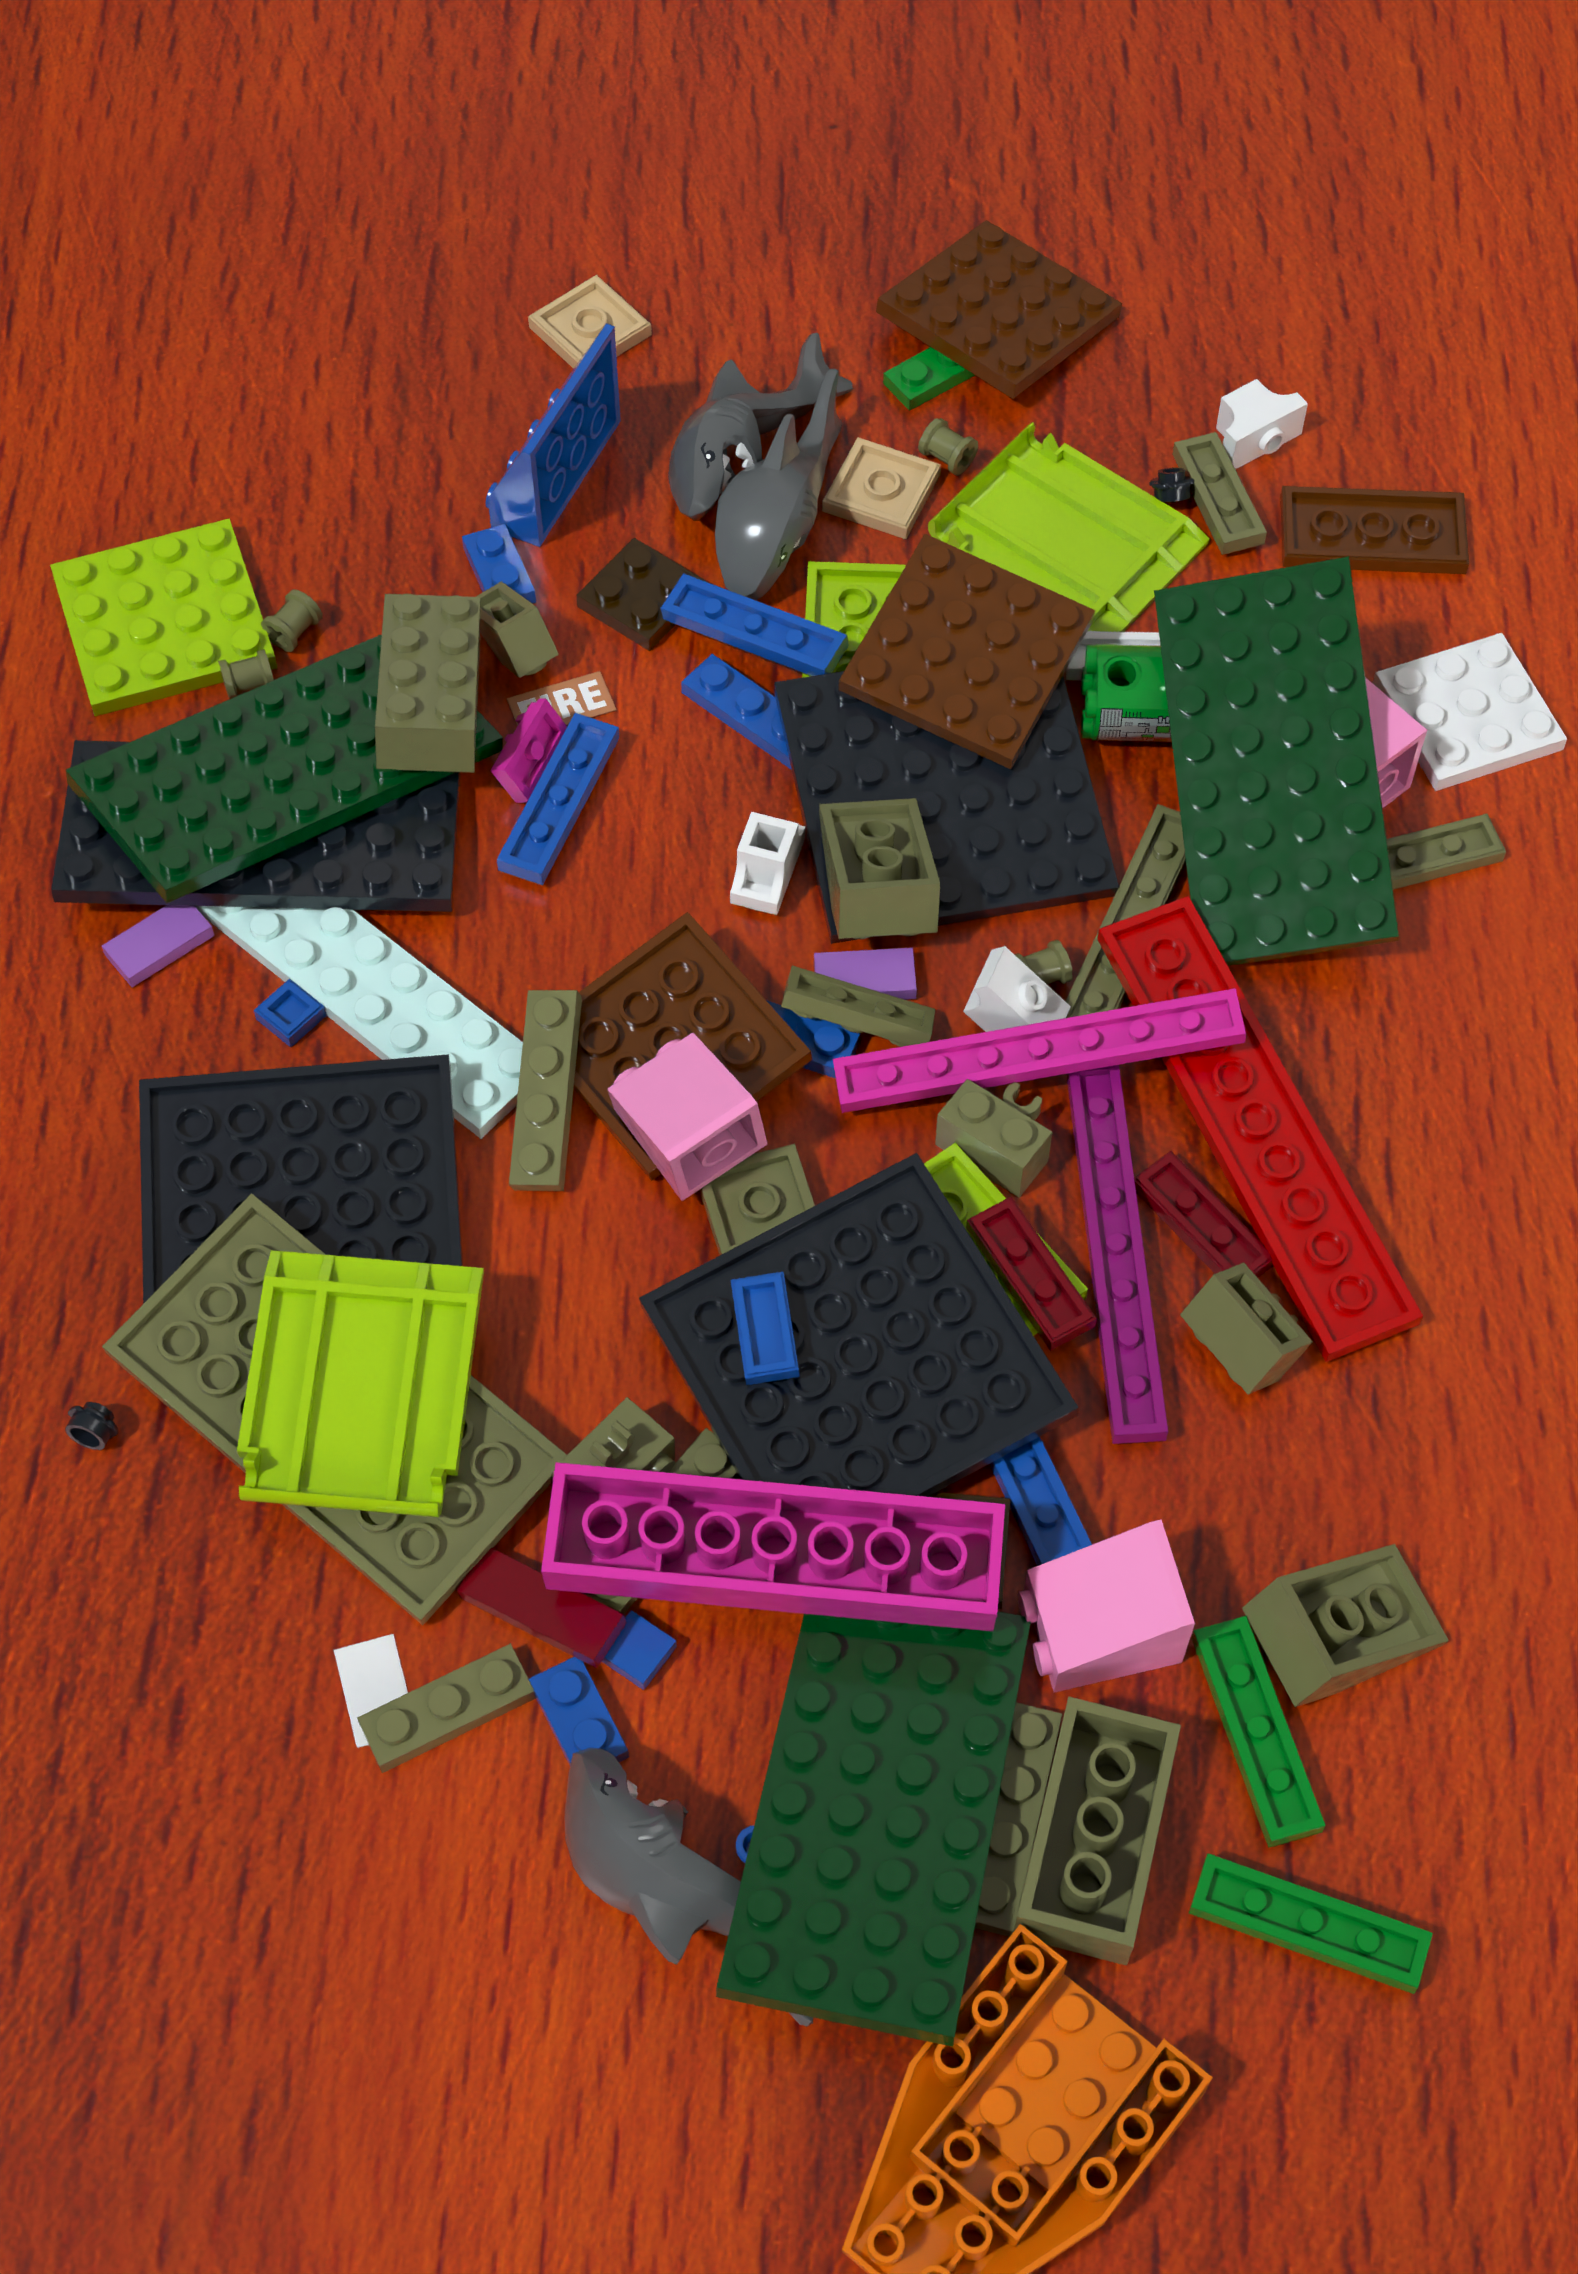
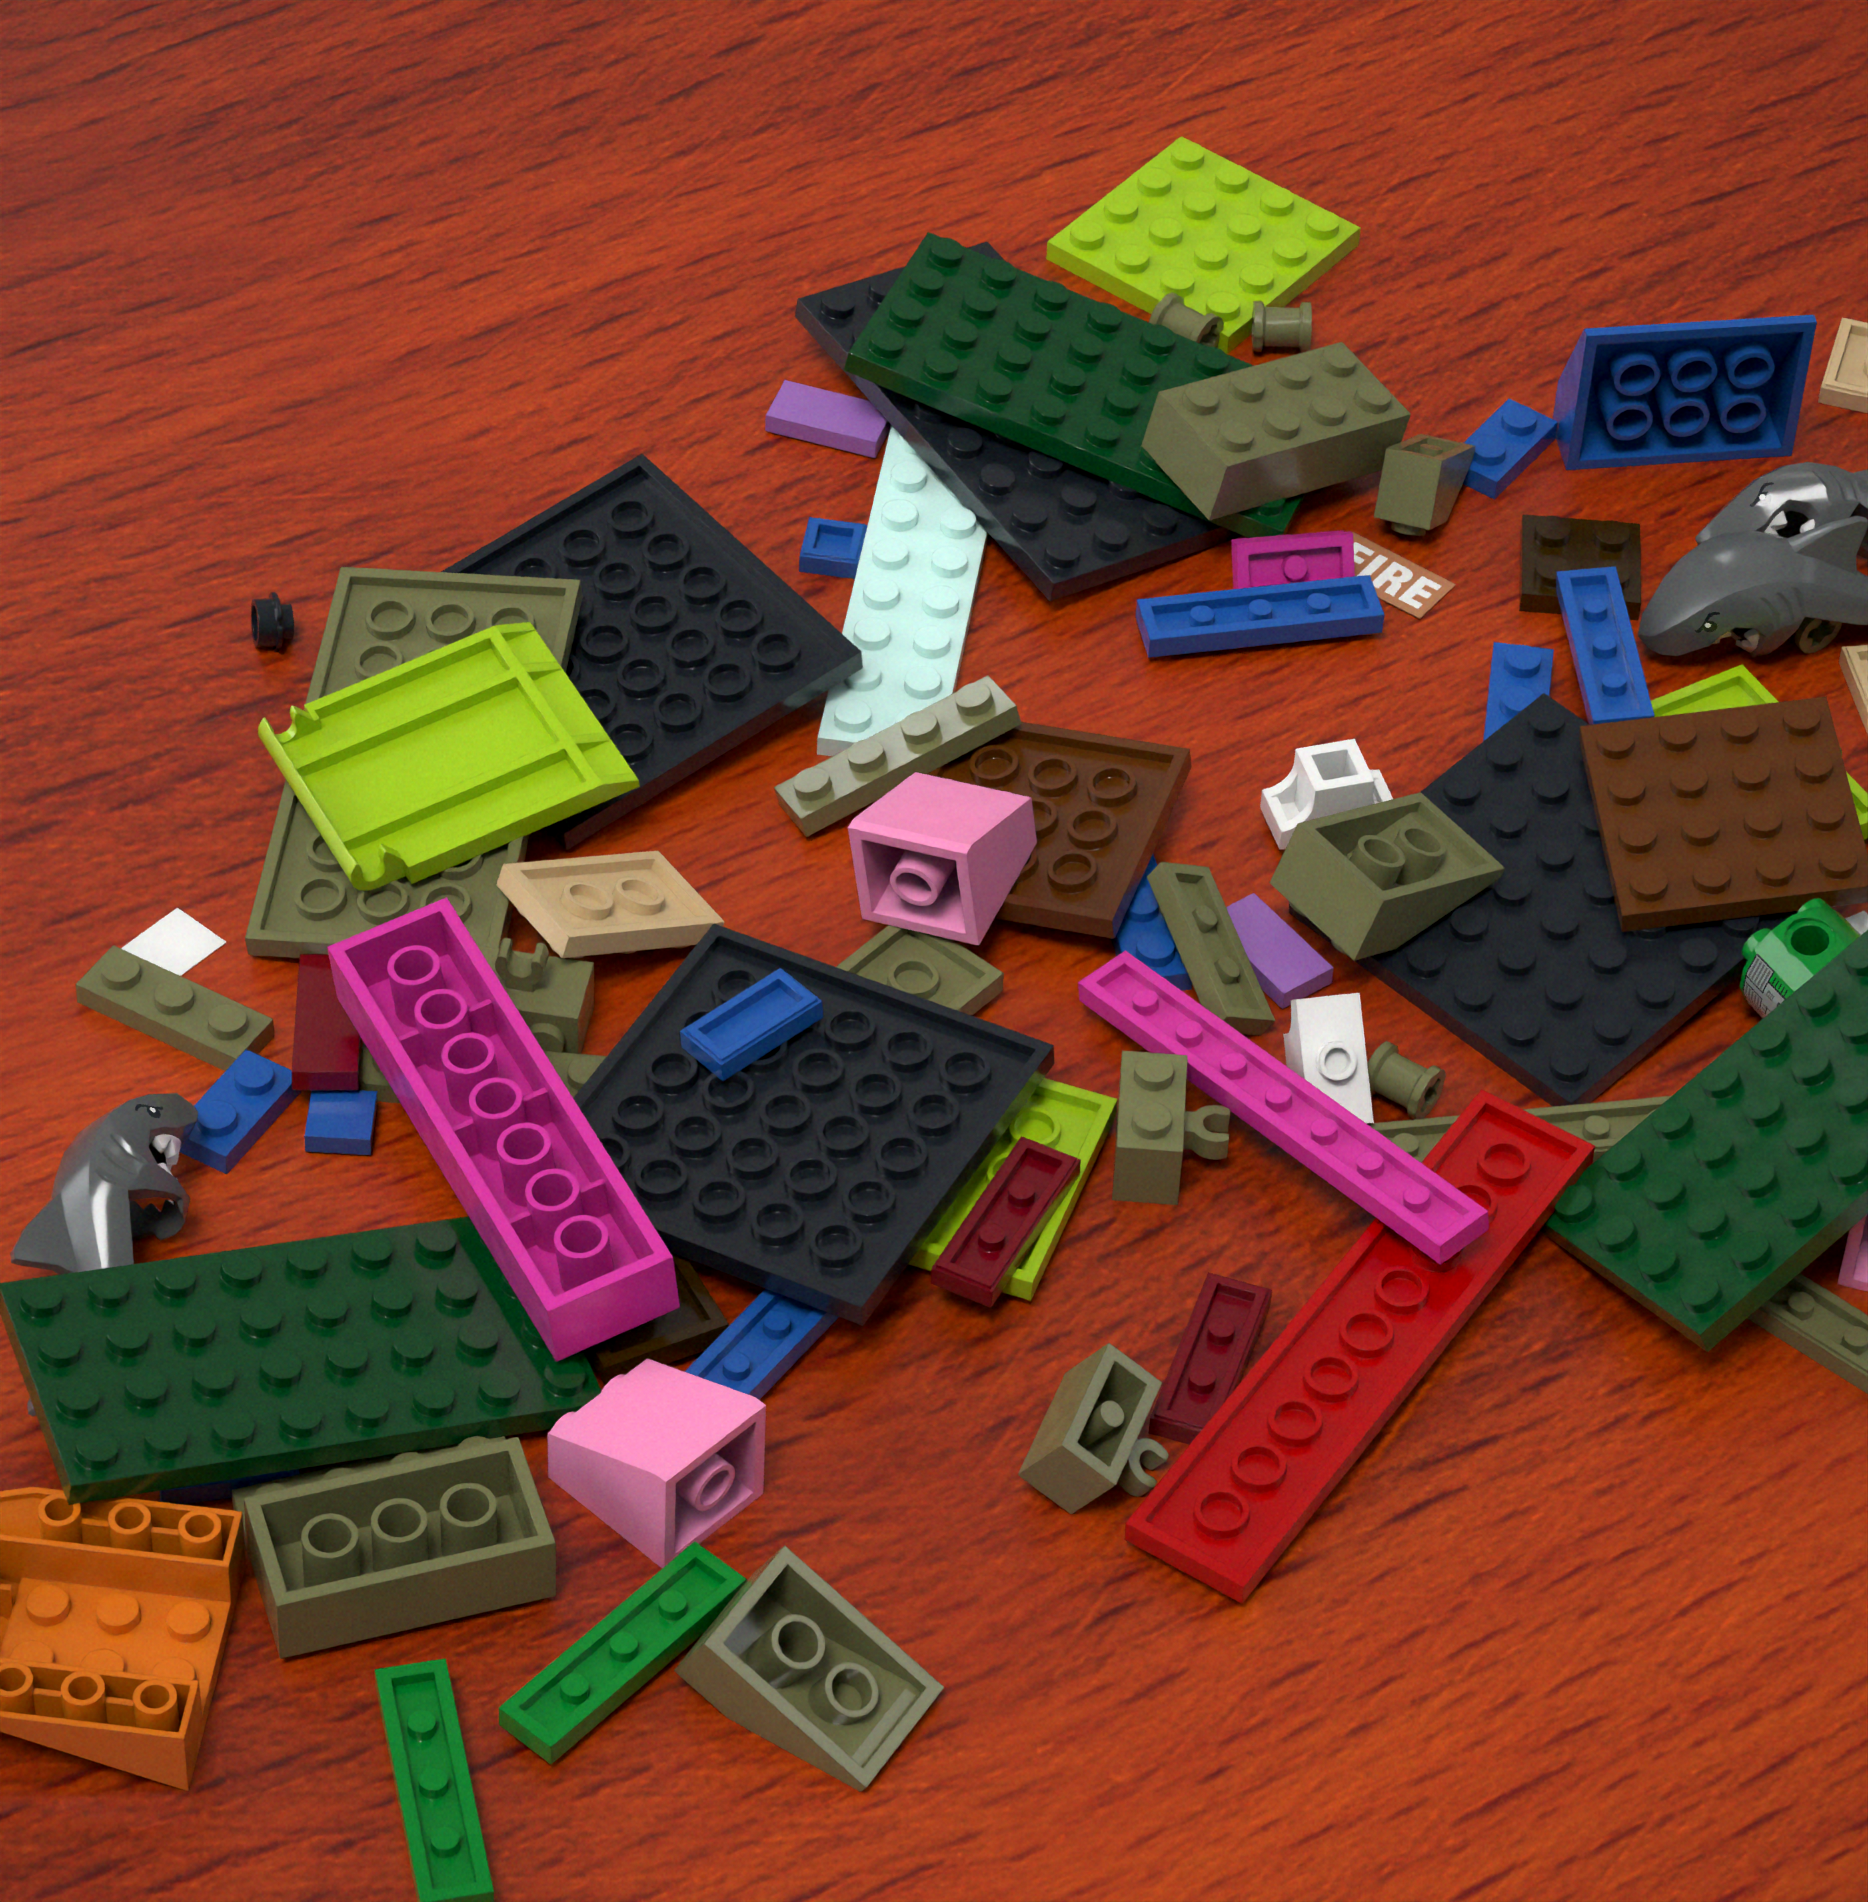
camera: 55 degrees right, 15 degrees down
magenta plate [1066,1065,1168,1444] -> none
none -> tan plate [496,851,725,959]

